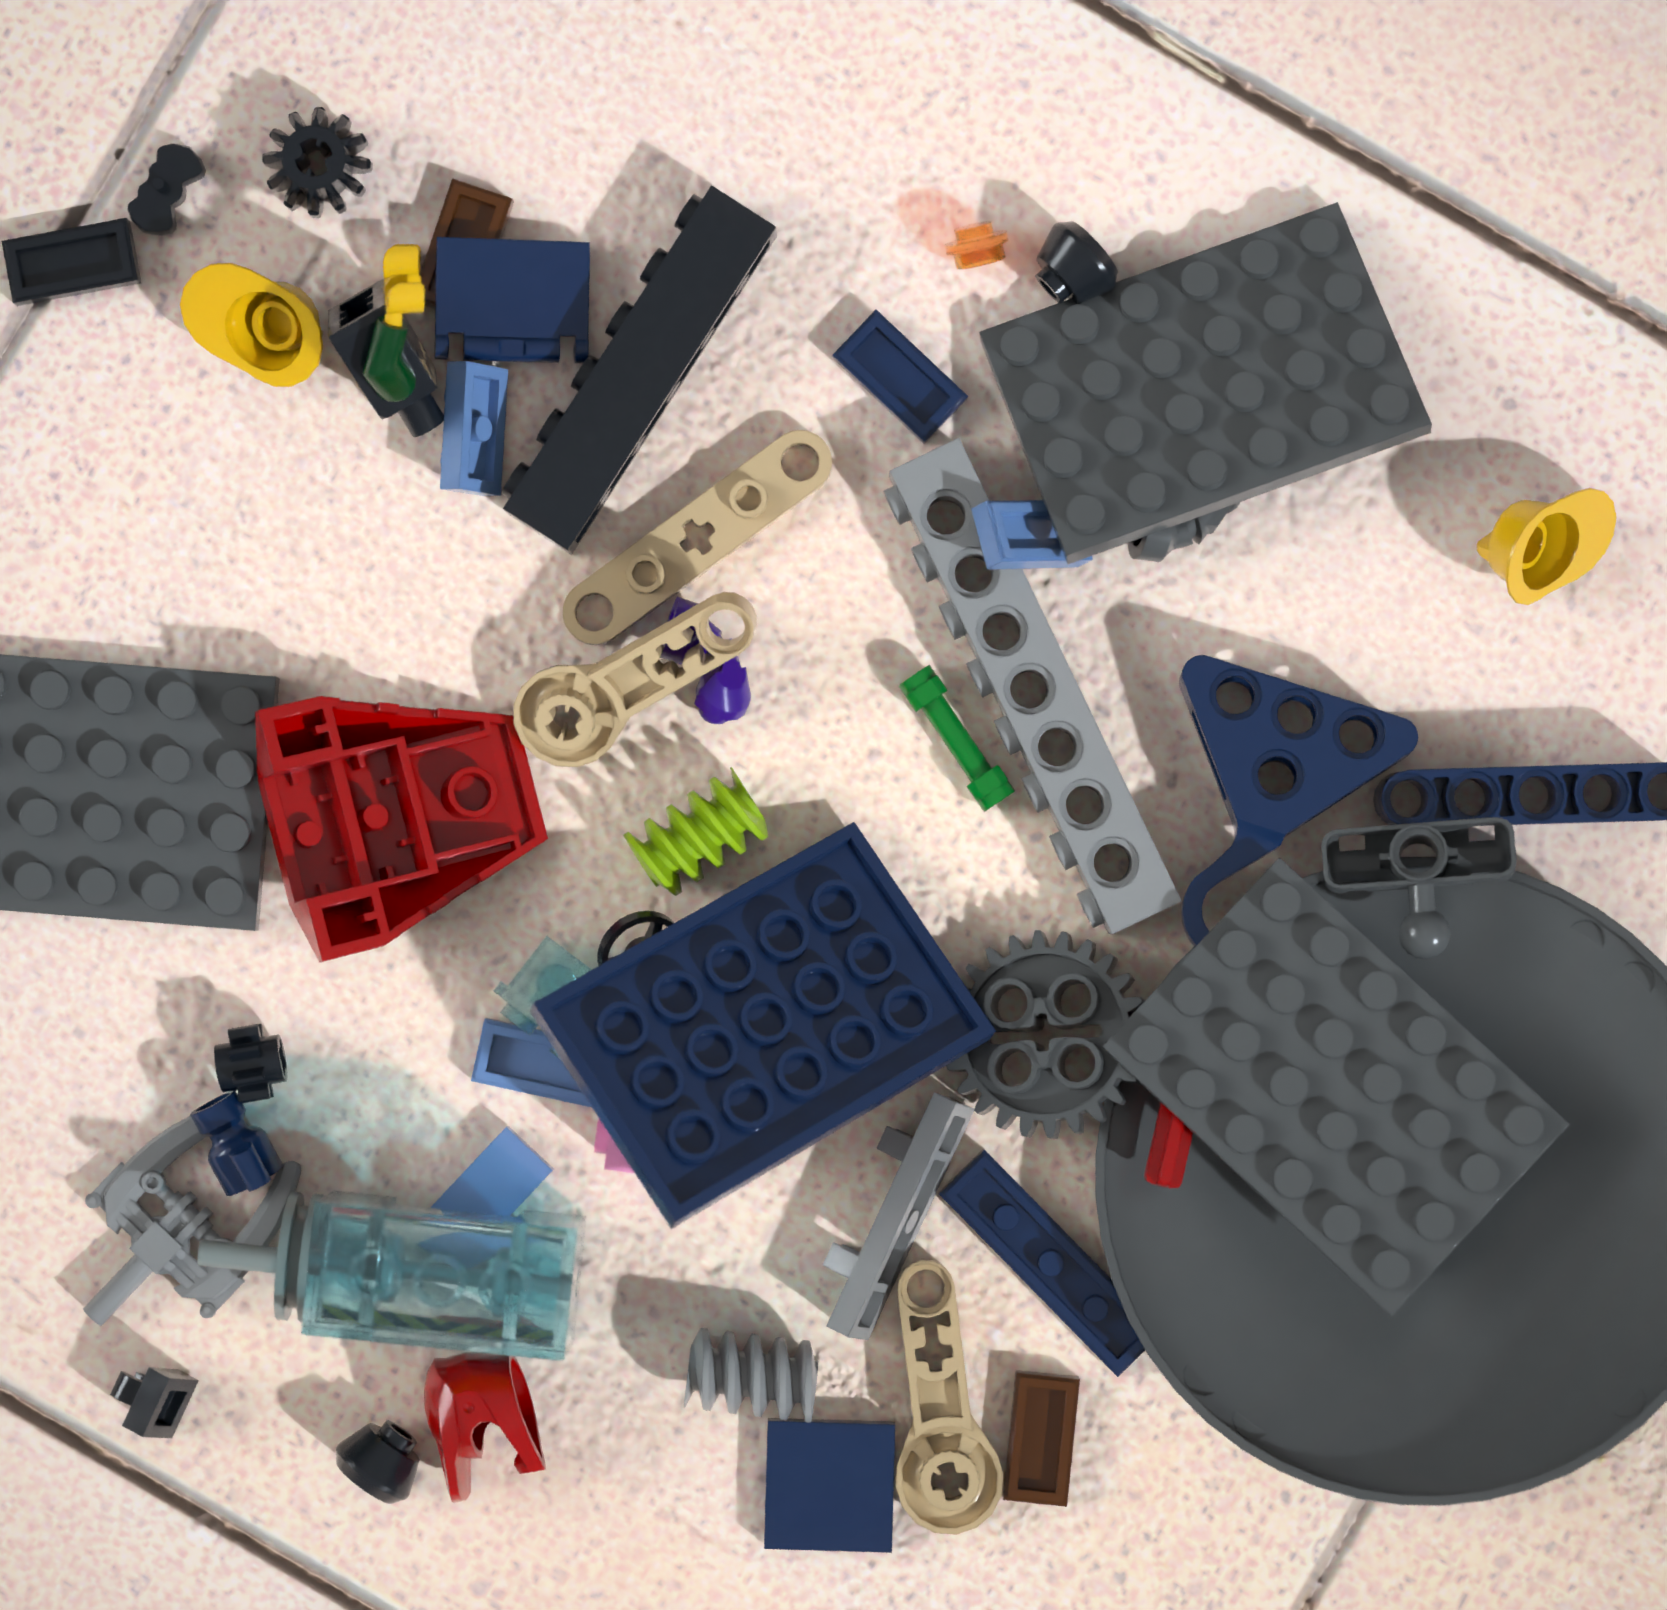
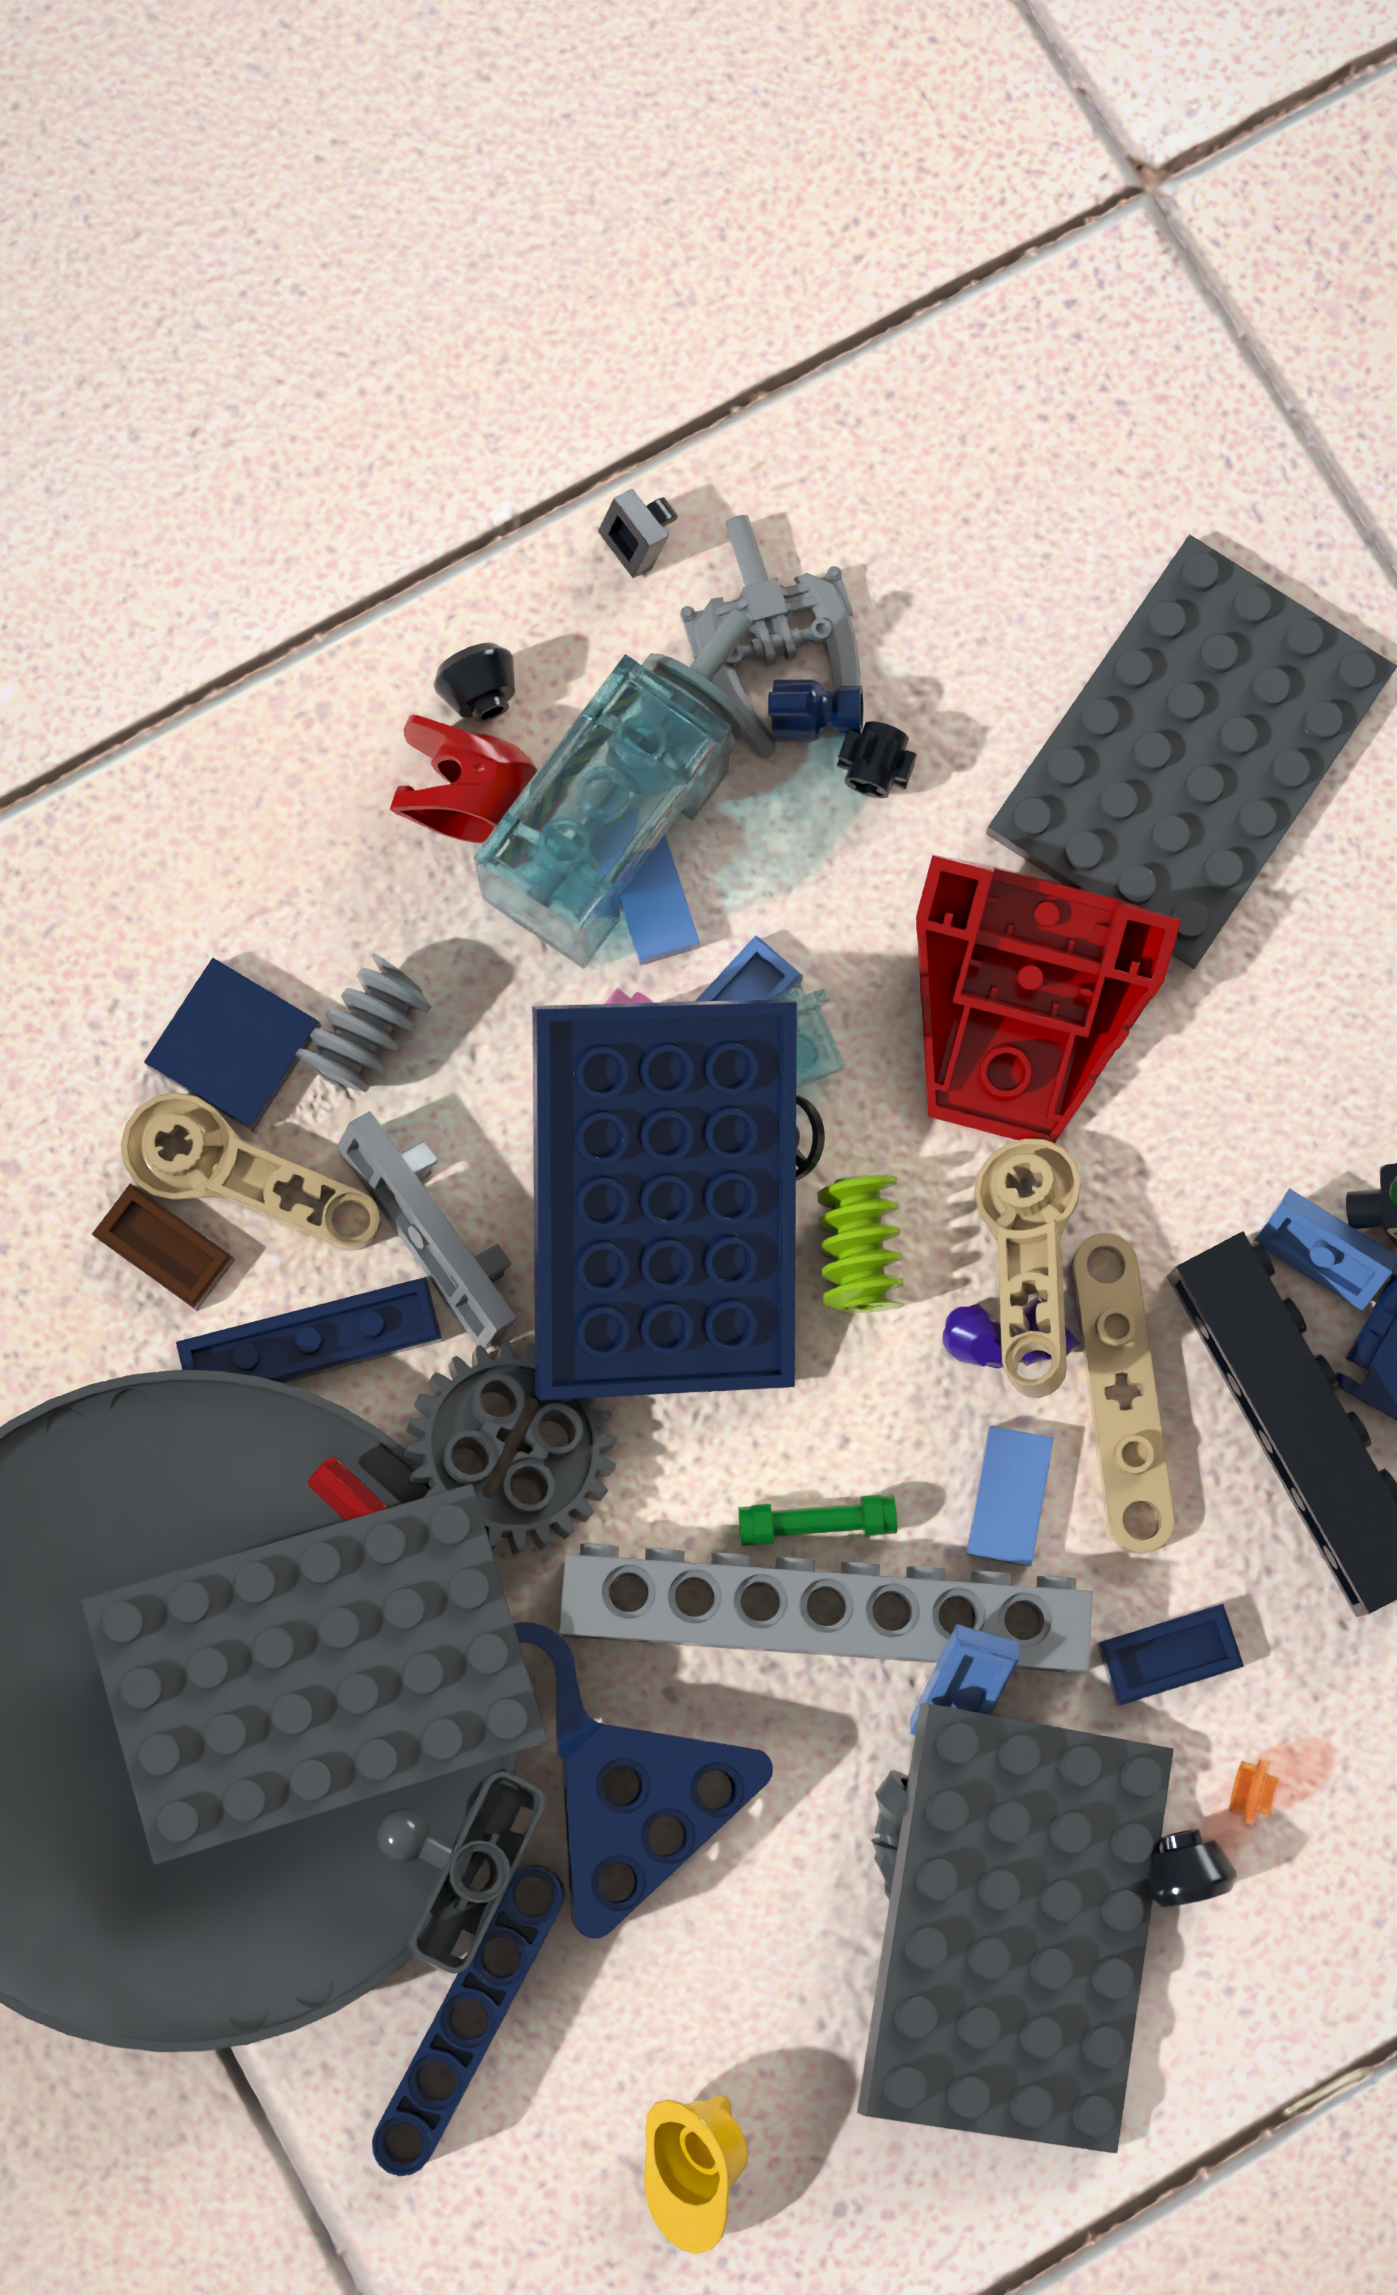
camera: 115 degrees right, 10 degrees down
none -> medium blue tile [966,1426,1054,1567]

